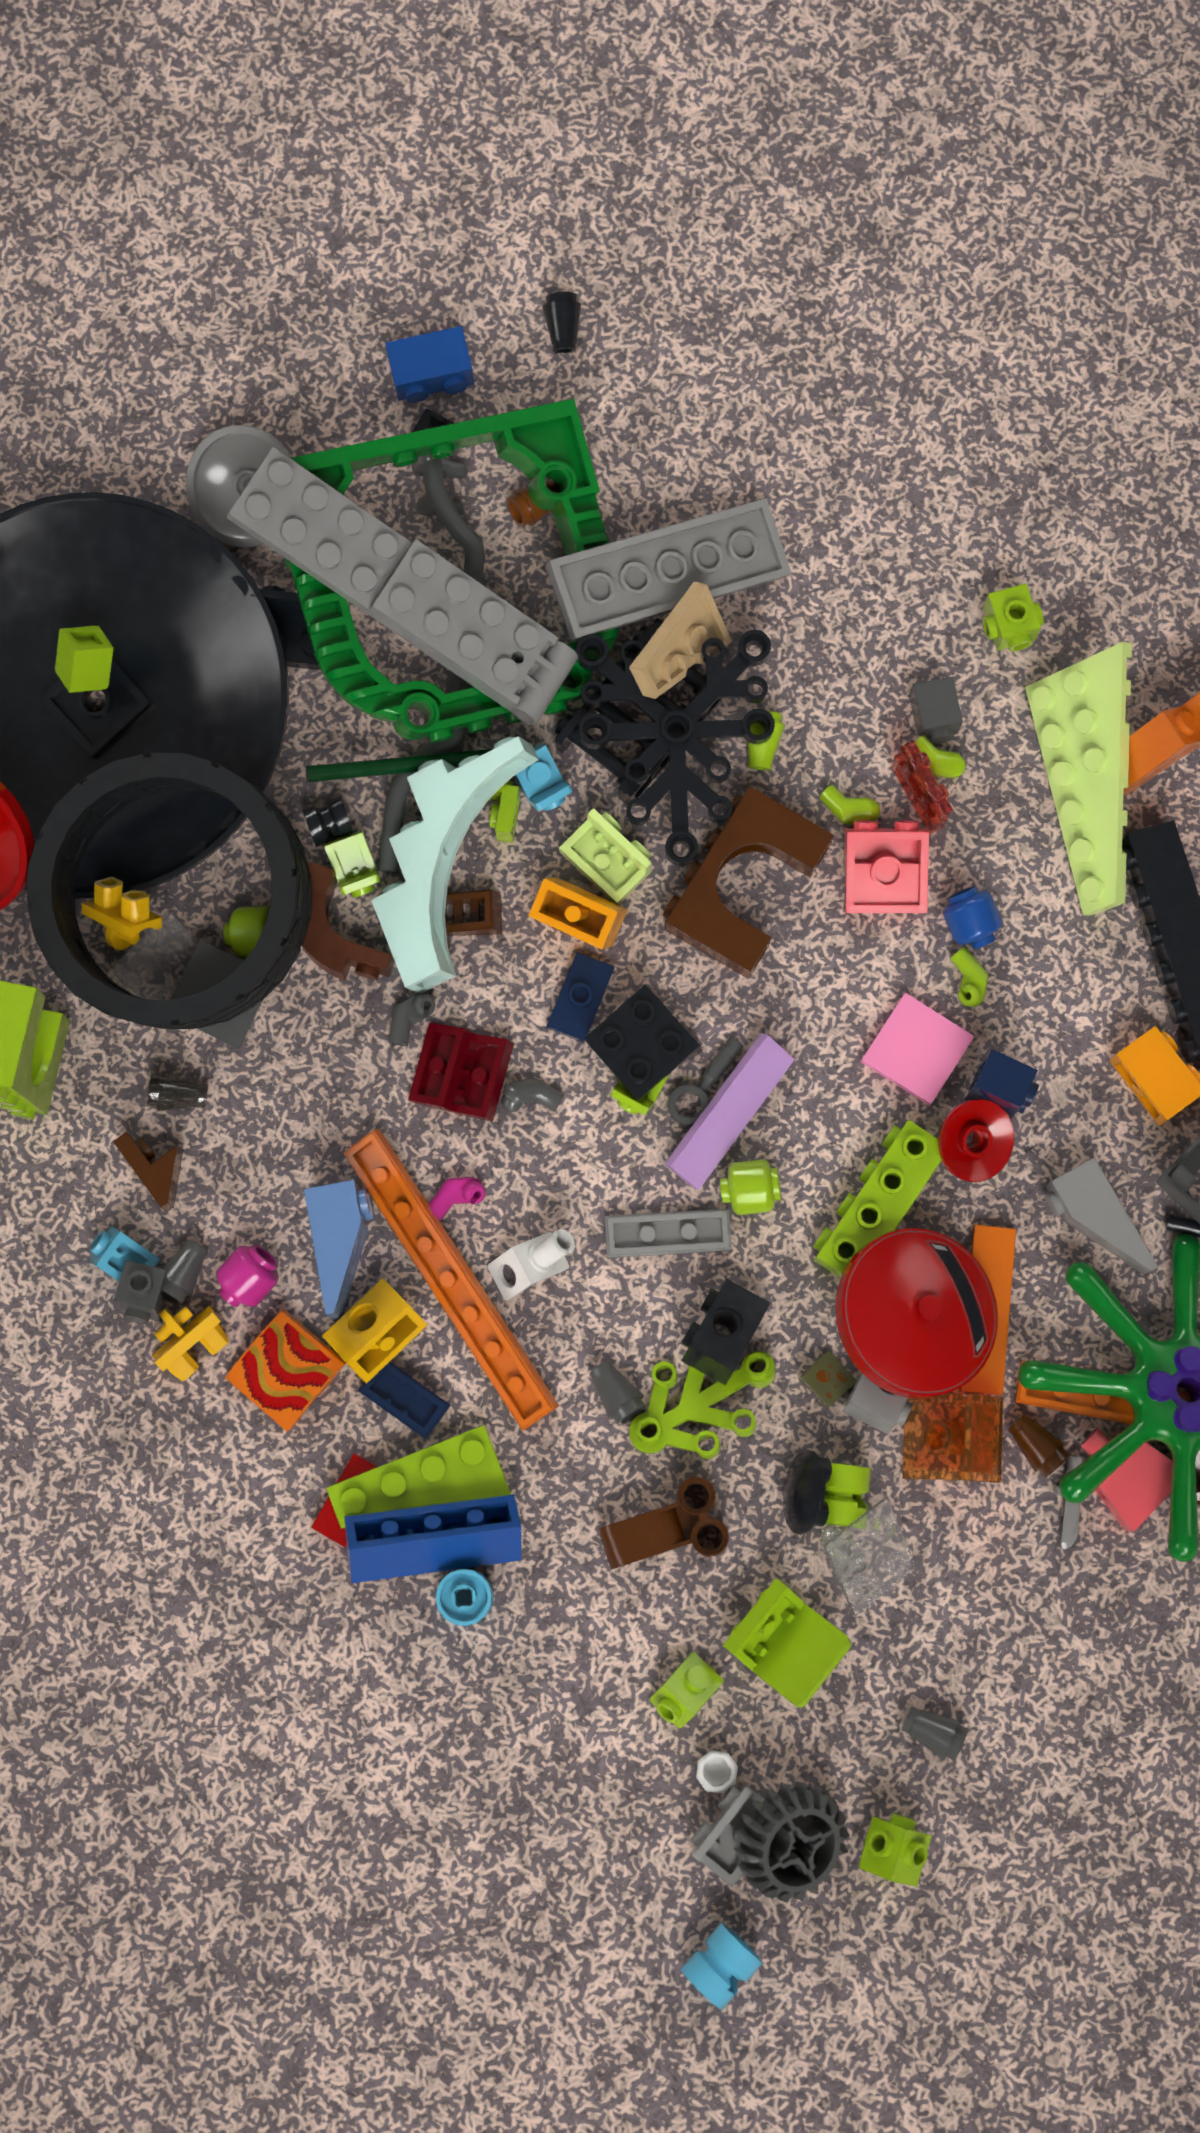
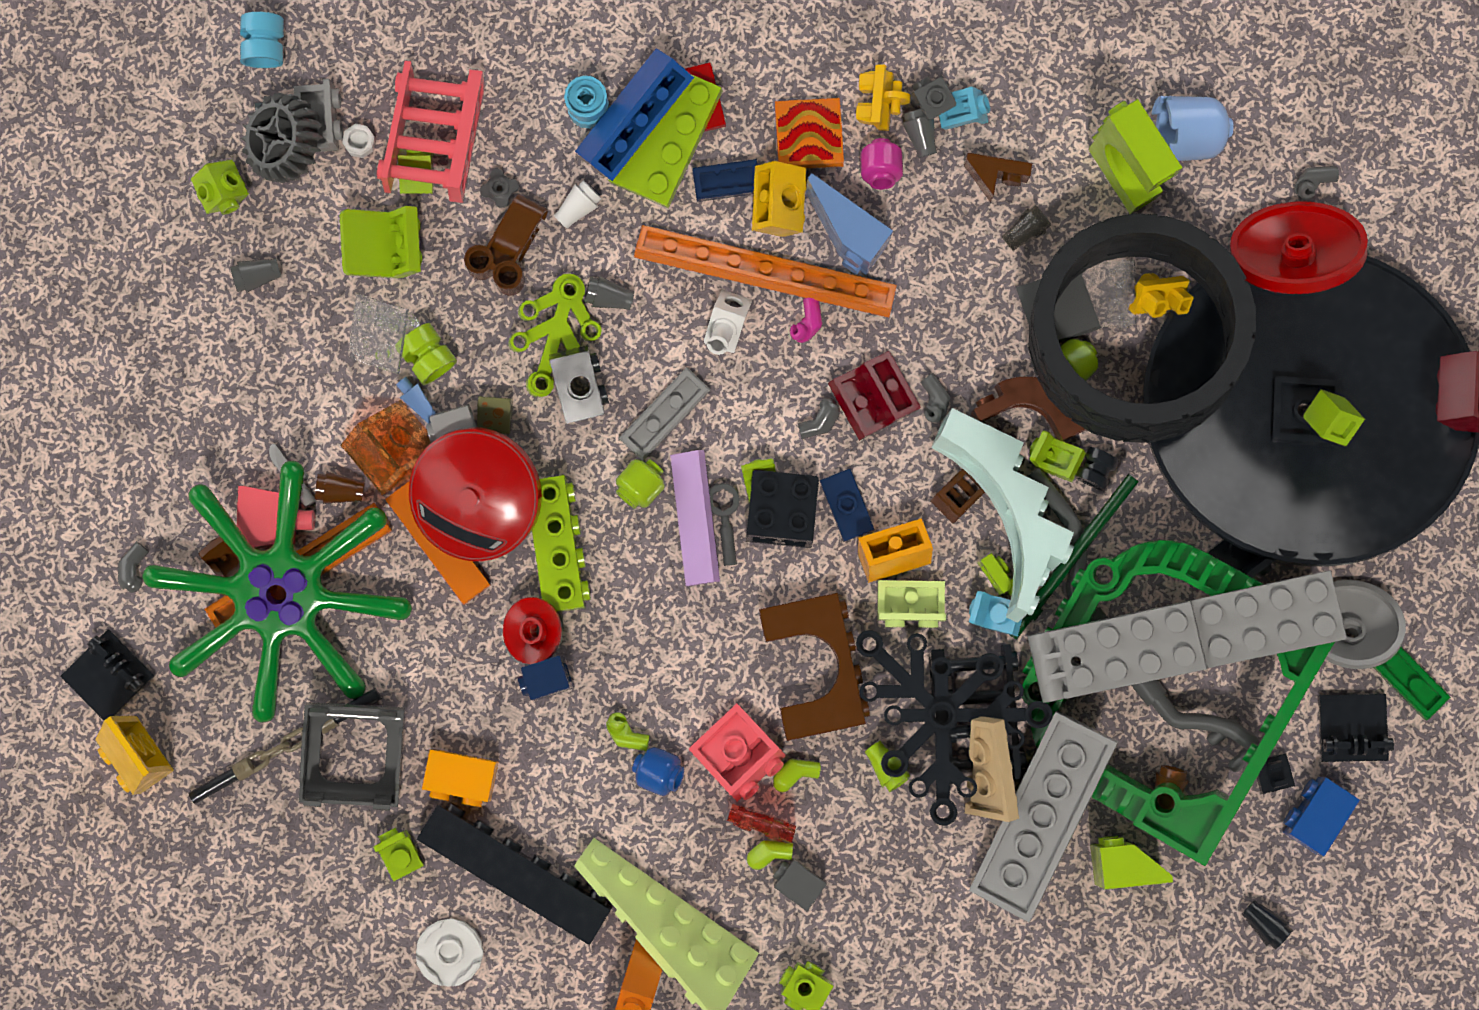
camera: 135 degrees right, 5 degrees up
black dish [783,1449,832,1535] -> none
bright pink tile [861,993,975,1106] -> none
light grey slope [1045,1157,1158,1275] -> none
none -> coral fence [377,61,485,203]
none -> medium blue piece [396,377,436,424]
none -> flat silver plate [480,169,519,208]
none -> white cone [554,180,602,229]
none -> lime slope [1090,835,1173,890]
none -> black hinge [1319,694,1394,762]
none -> green tile [1373,647,1451,720]

